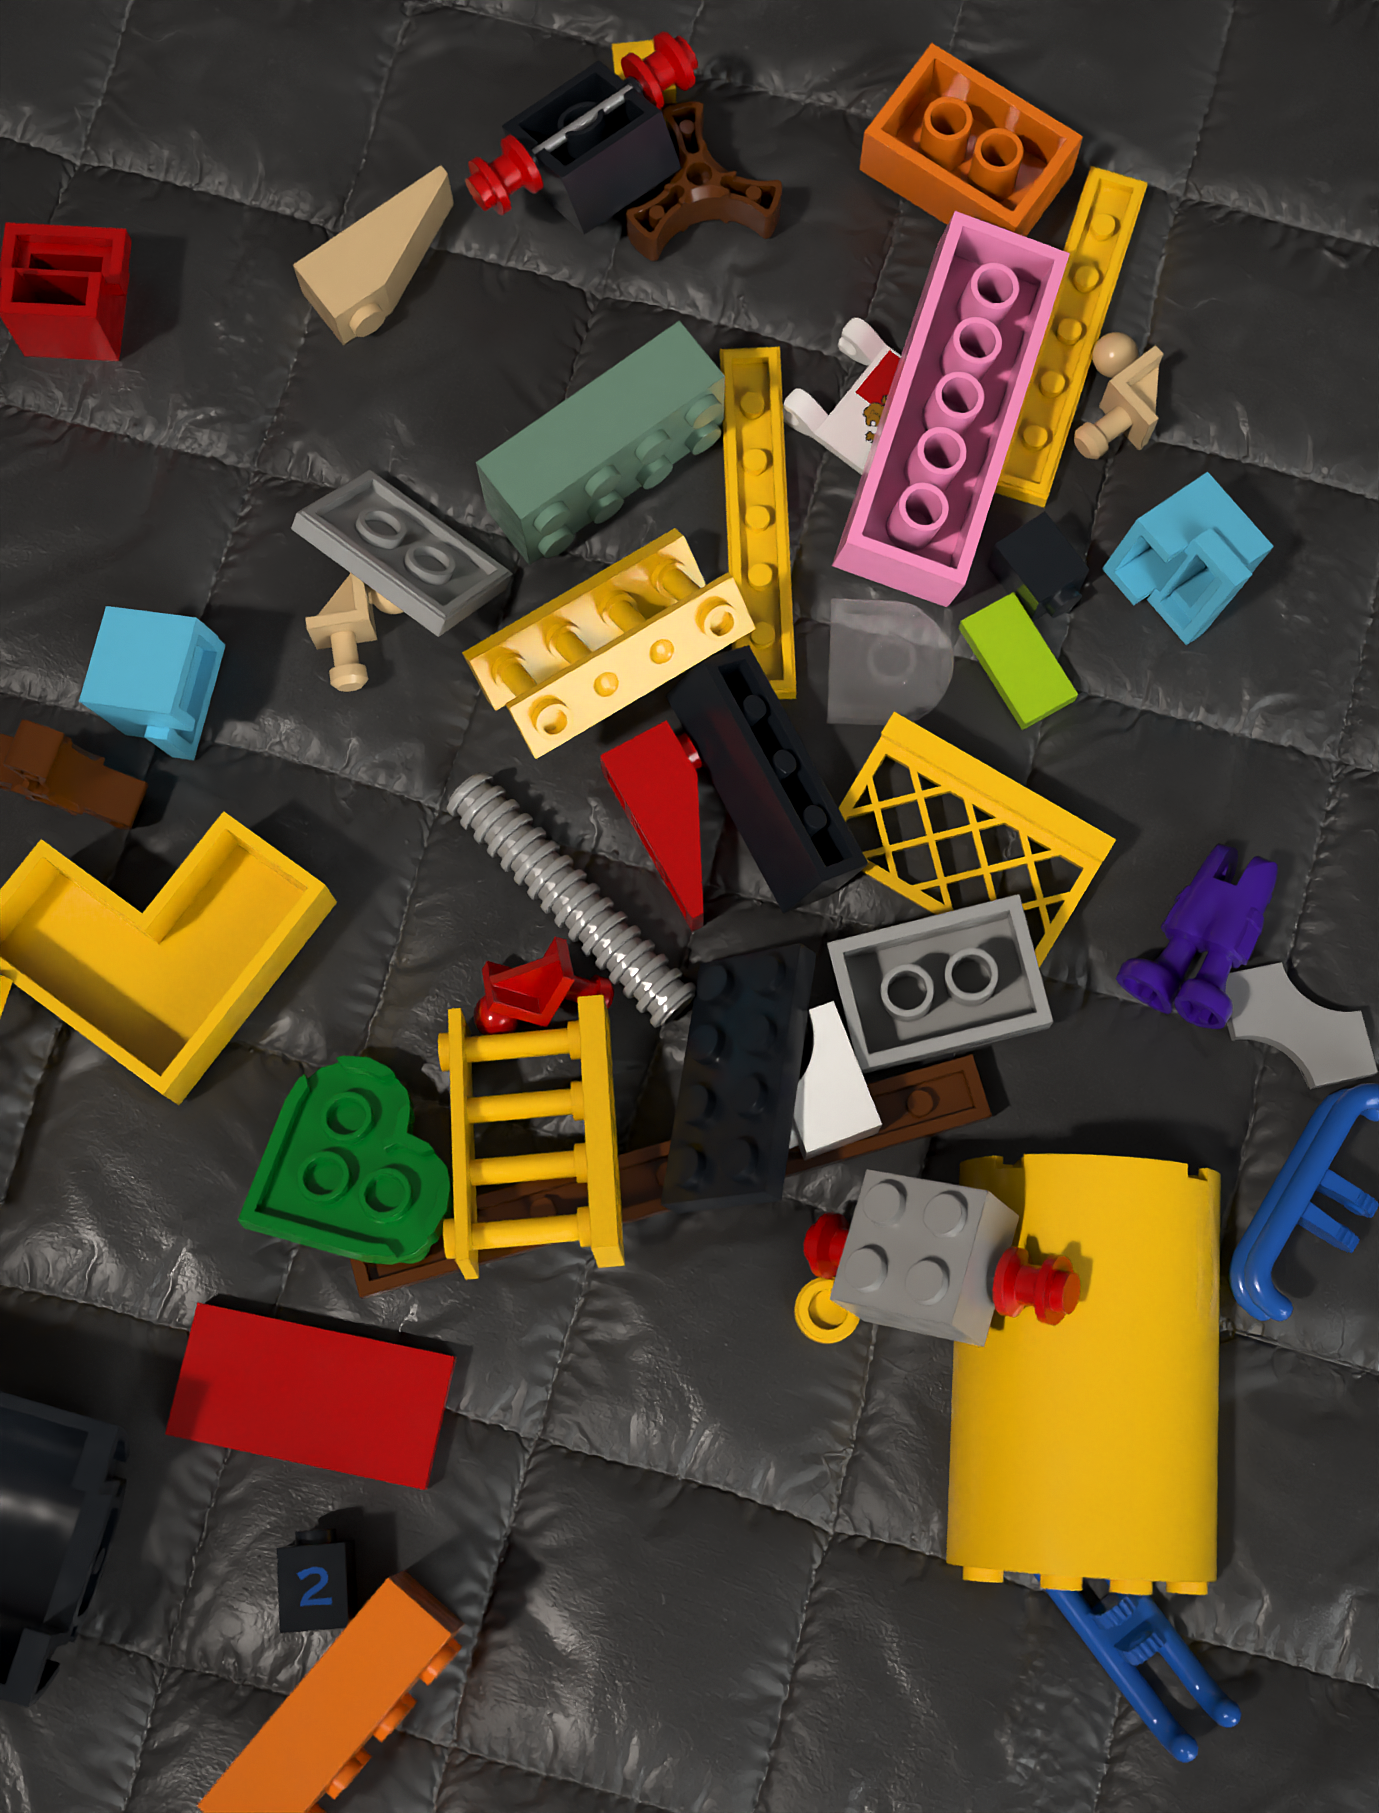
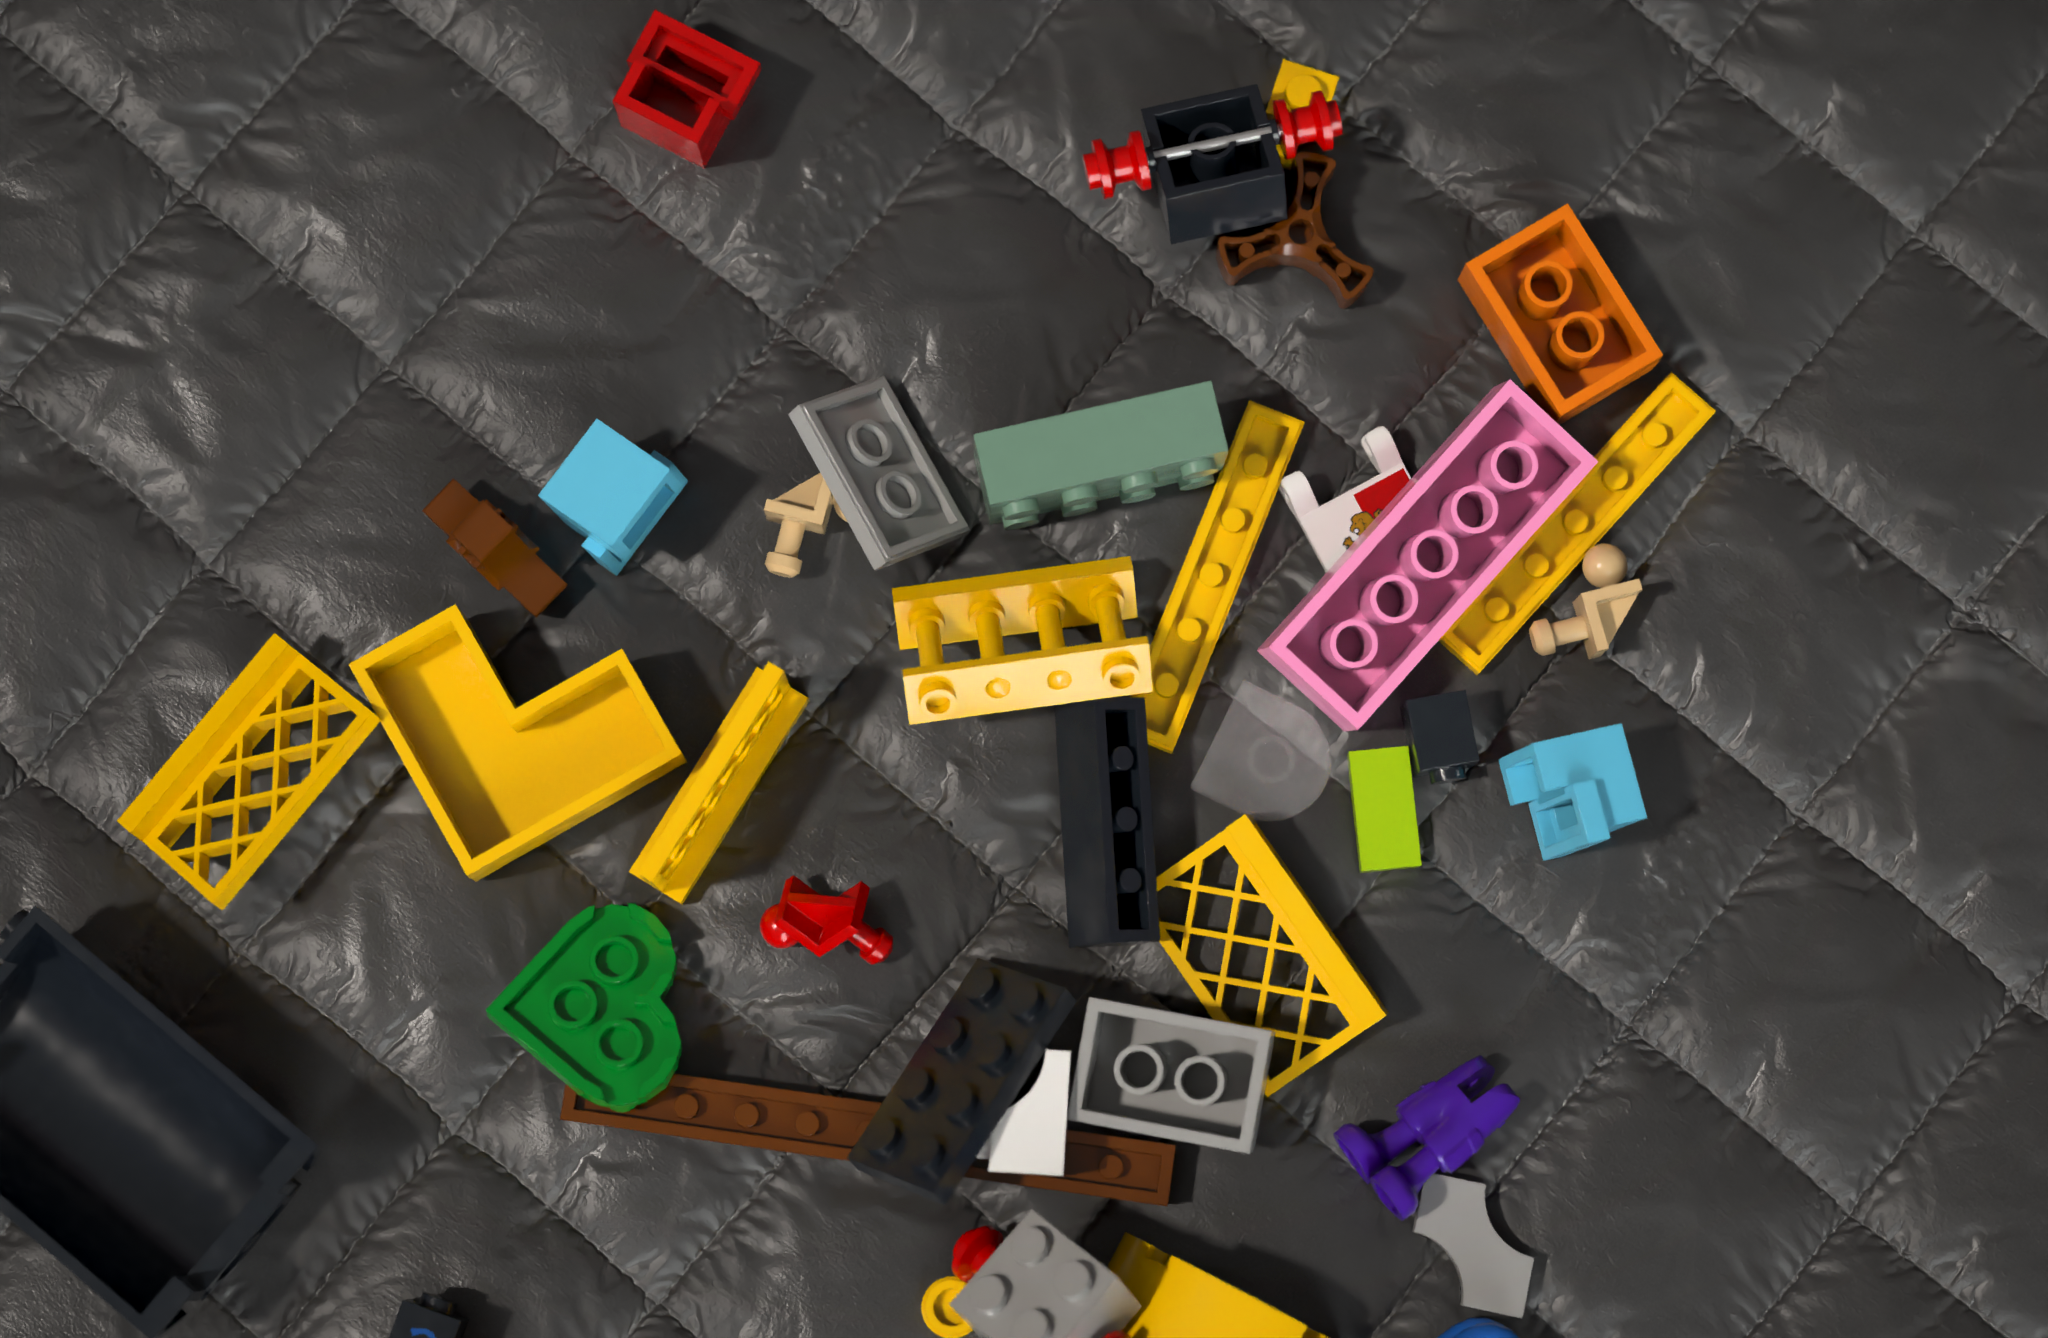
camera: 20 degrees right, 5 degrees up
red tile [165,1302,457,1490] -> none
tan slope [293,165,454,346] -> none
yellow fence [438,995,625,1280] -> none
light grey piece [447,772,696,1028] -> none
red slope [600,720,703,932] -> none
none -> yellow fence [629,661,809,905]

